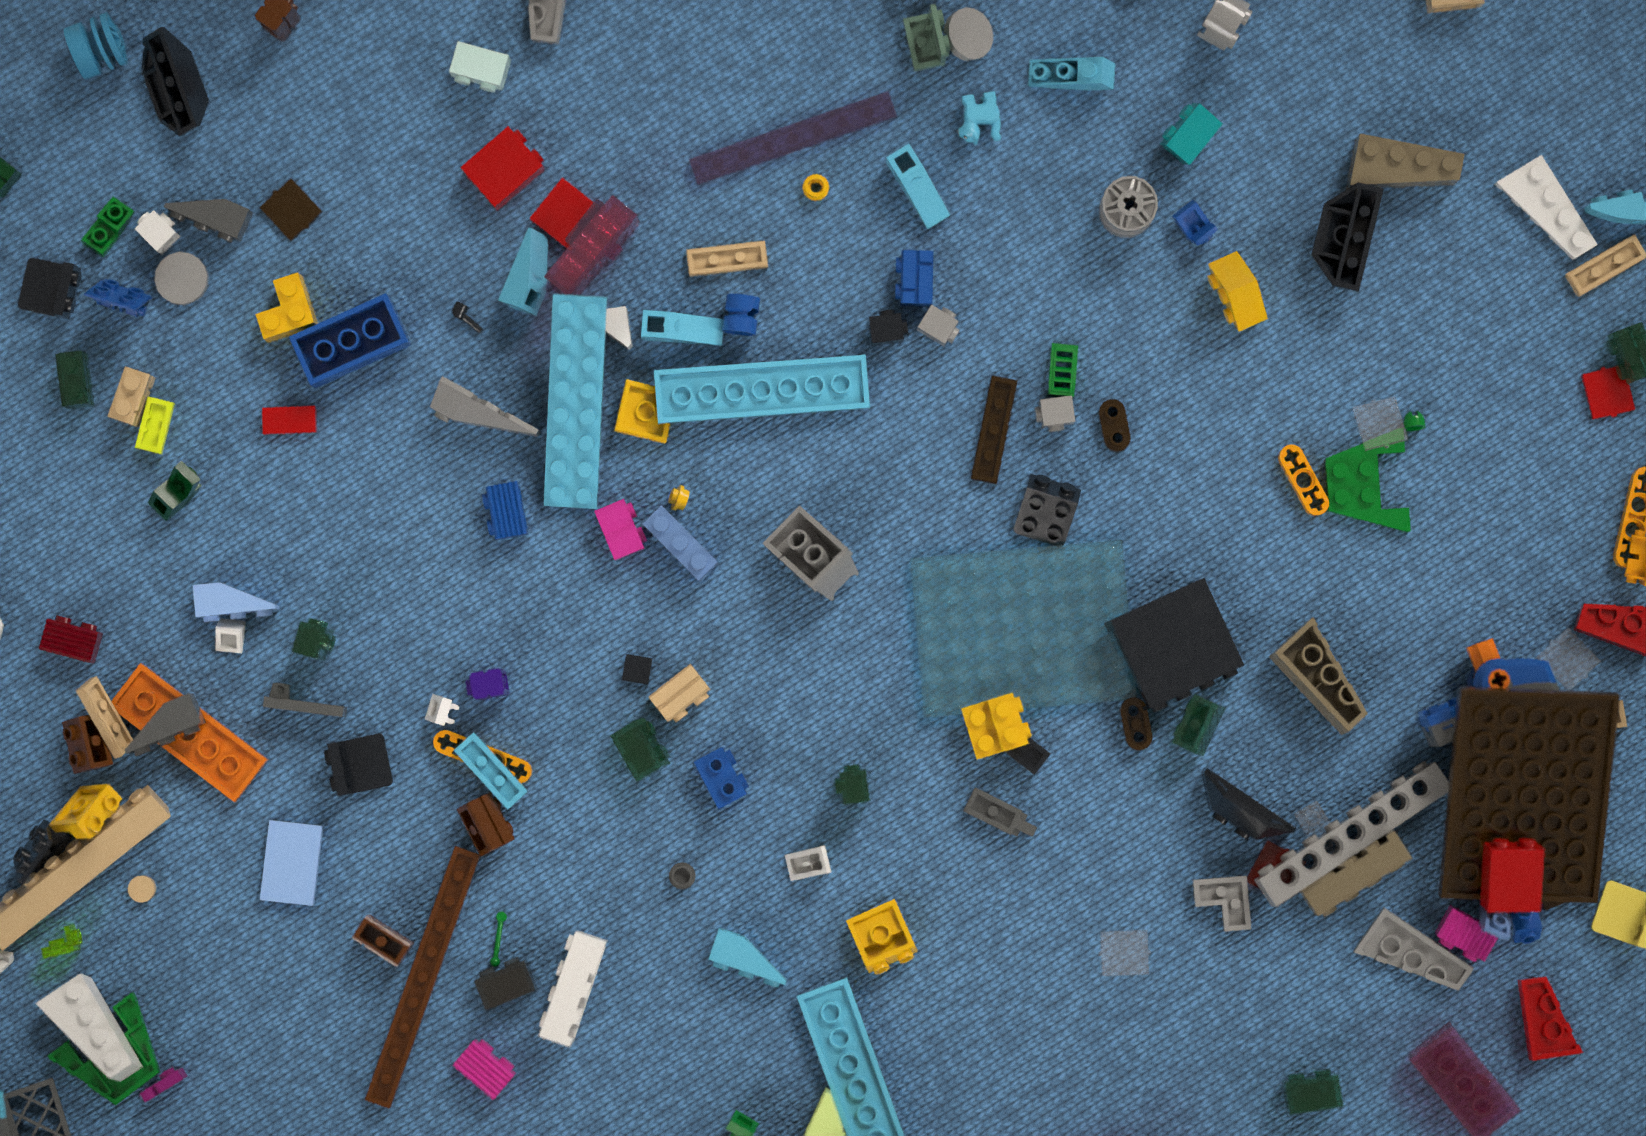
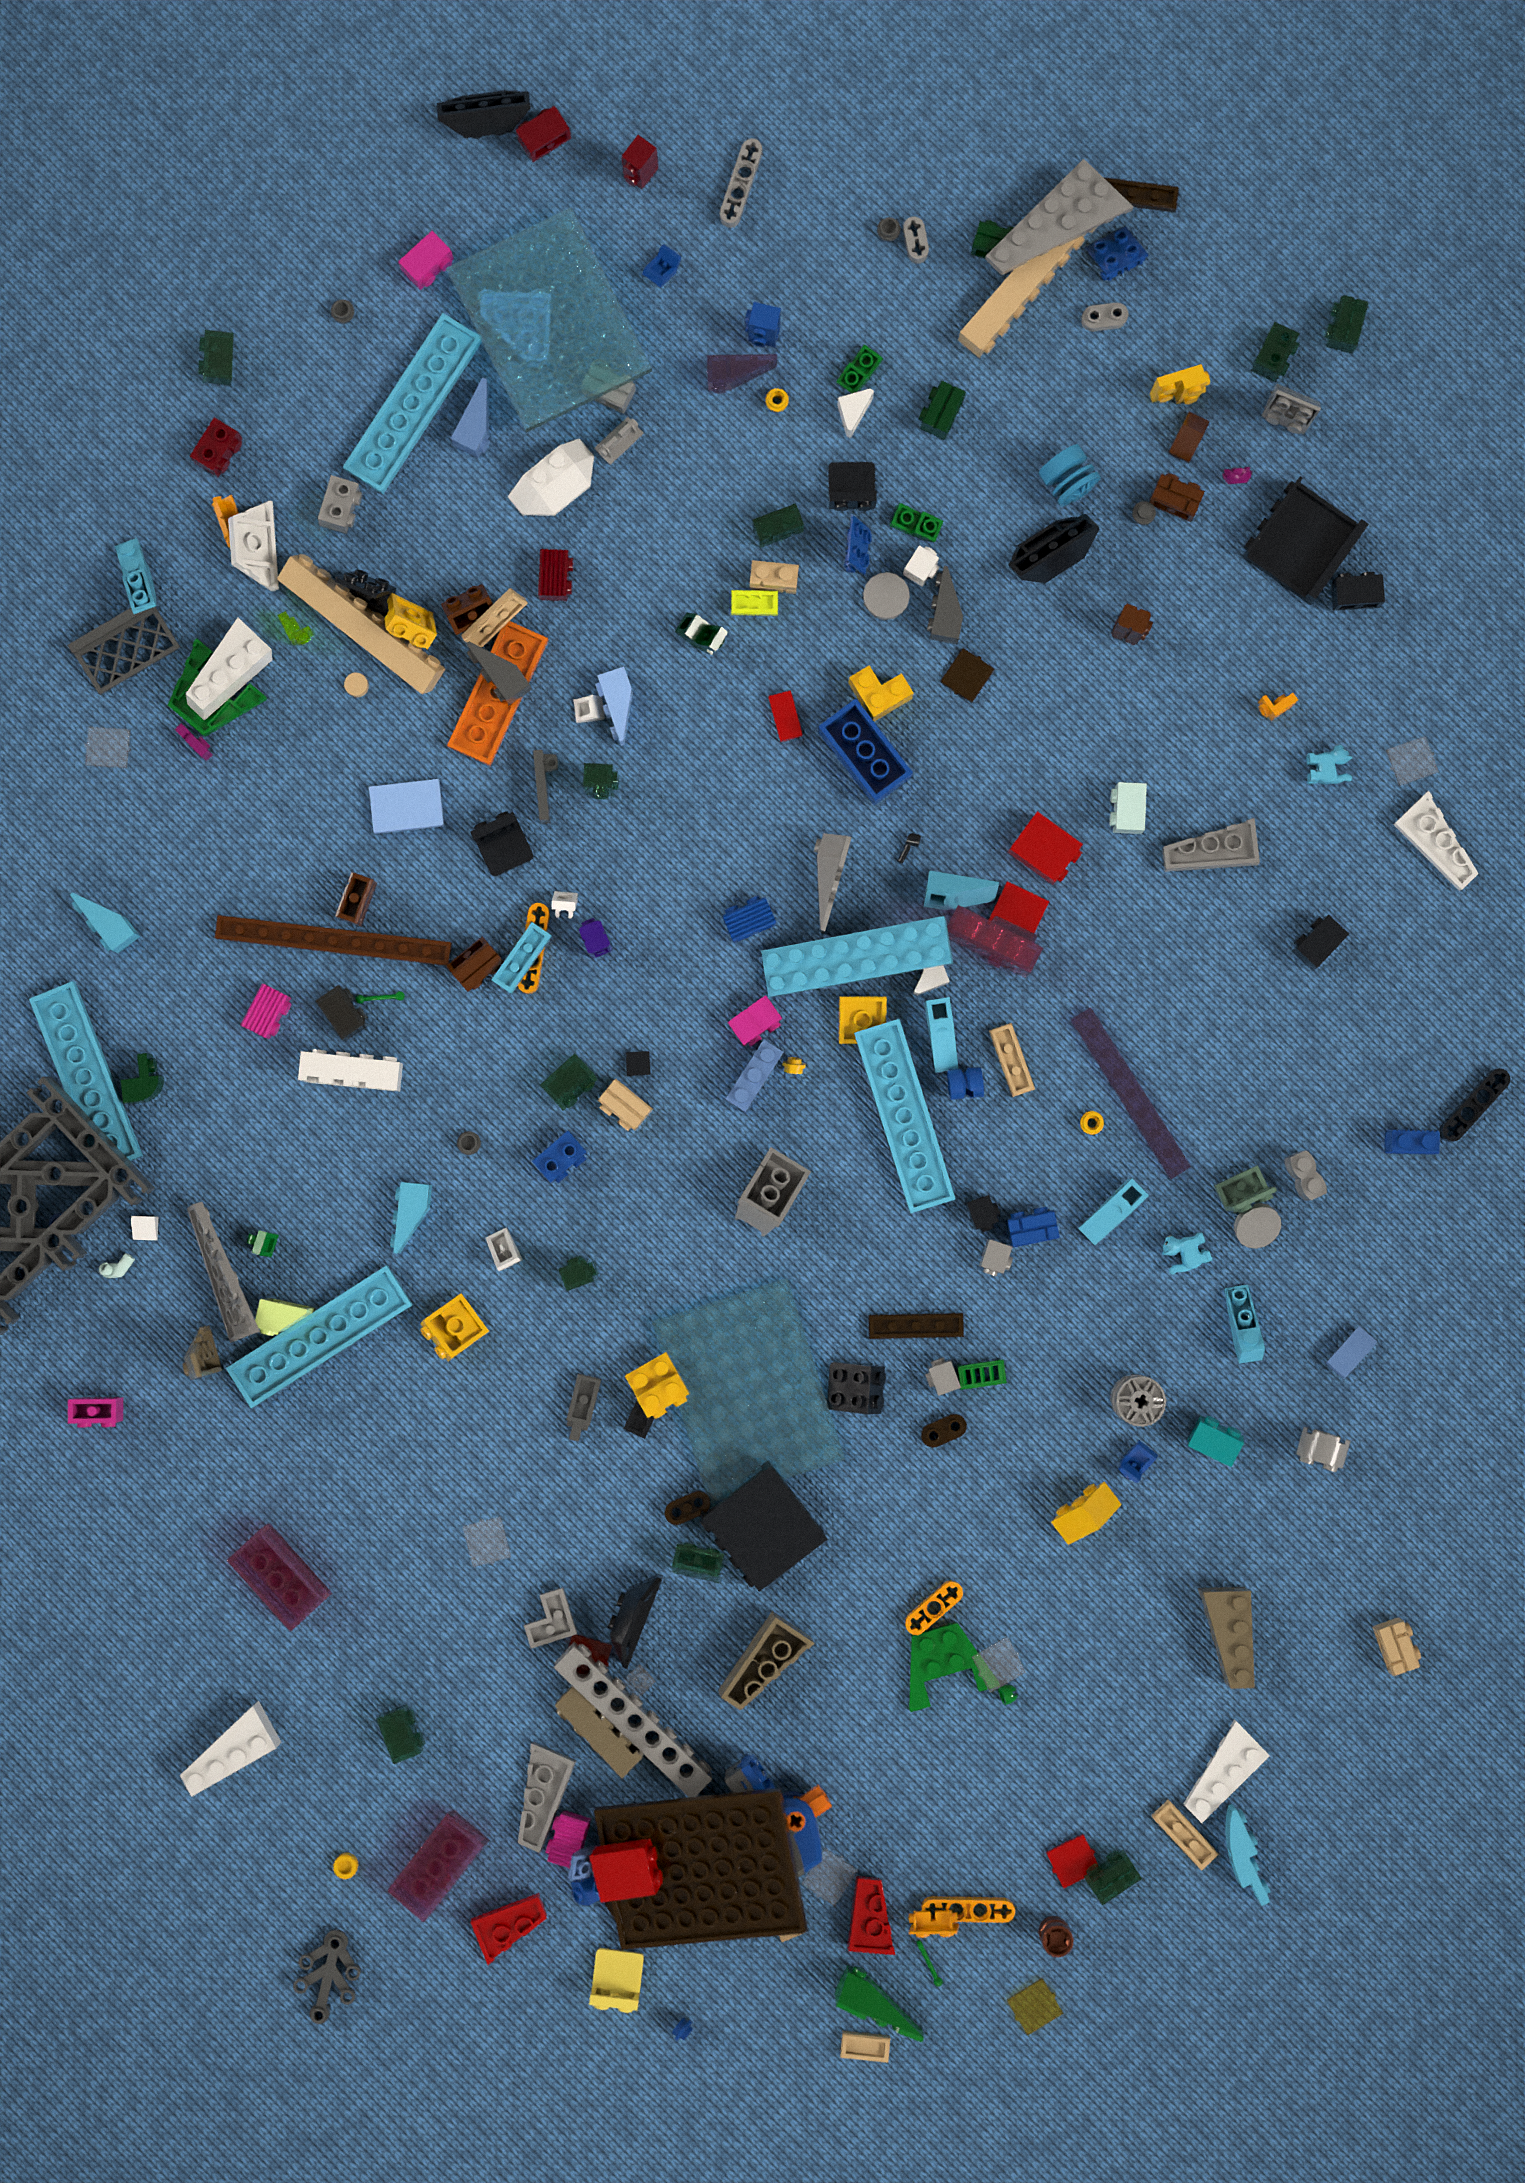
camera: 70 degrees right, 0 degrees up
black wedge [1311,182,1384,292] -> none

